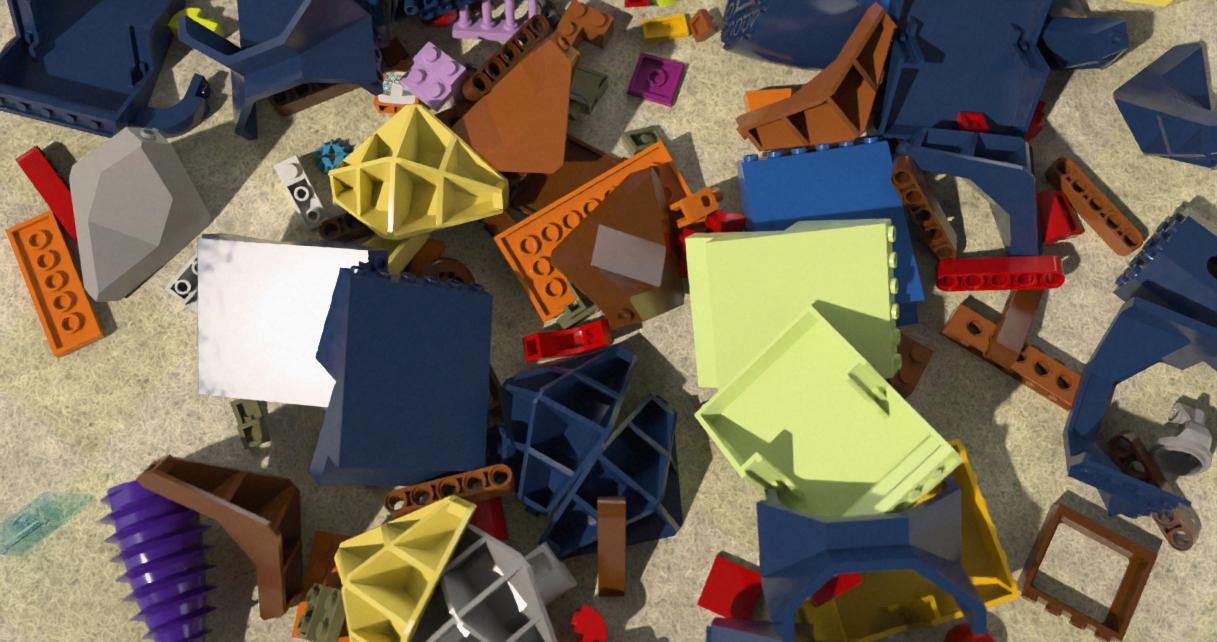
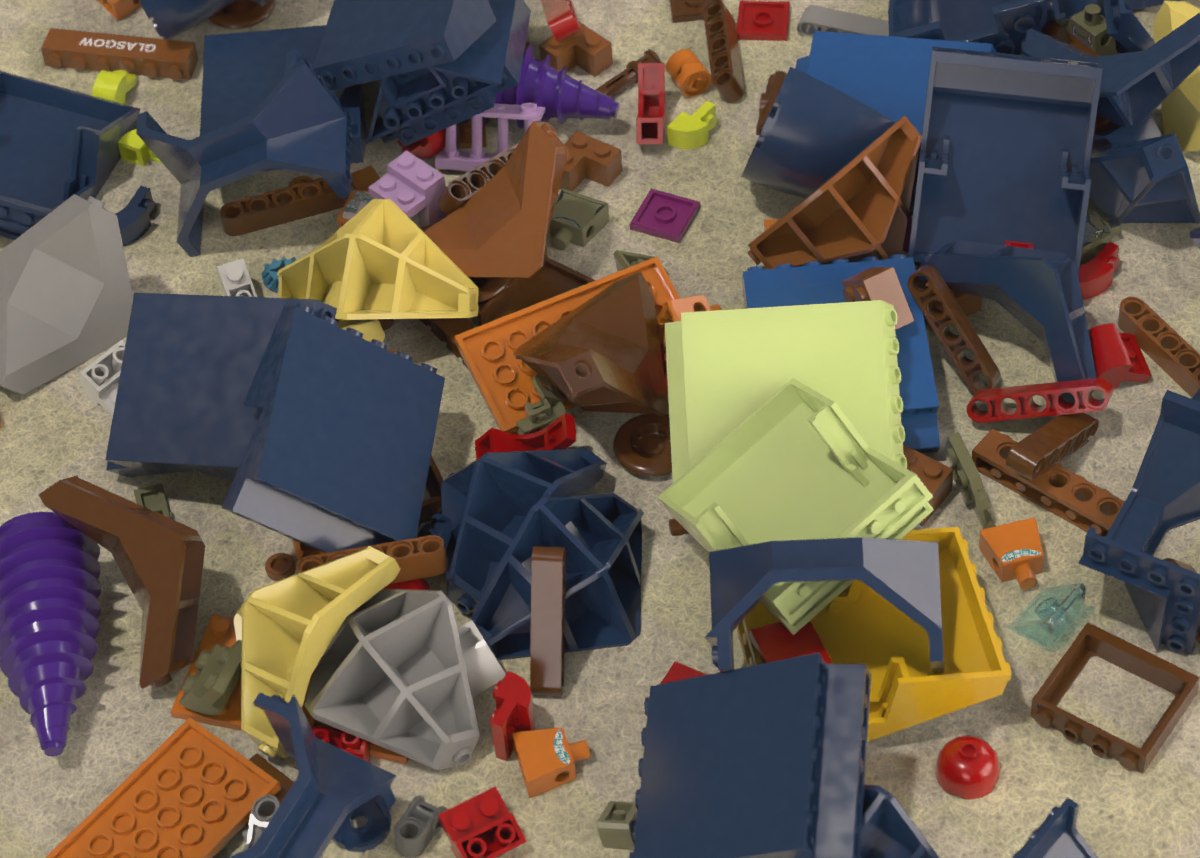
camera: 10 degrees right, 25 degrees down
yellow tile [640,13,689,44] -> none
dark orange tile [687,9,718,42] -> none
none -> reddish brown wheel [613,414,672,476]
none -> brick [841,267,914,330]
none -> olive wing [945,432,995,529]
none -> orange torso [979,517,1044,590]
none -> clear light blue slope [1009,583,1086,652]

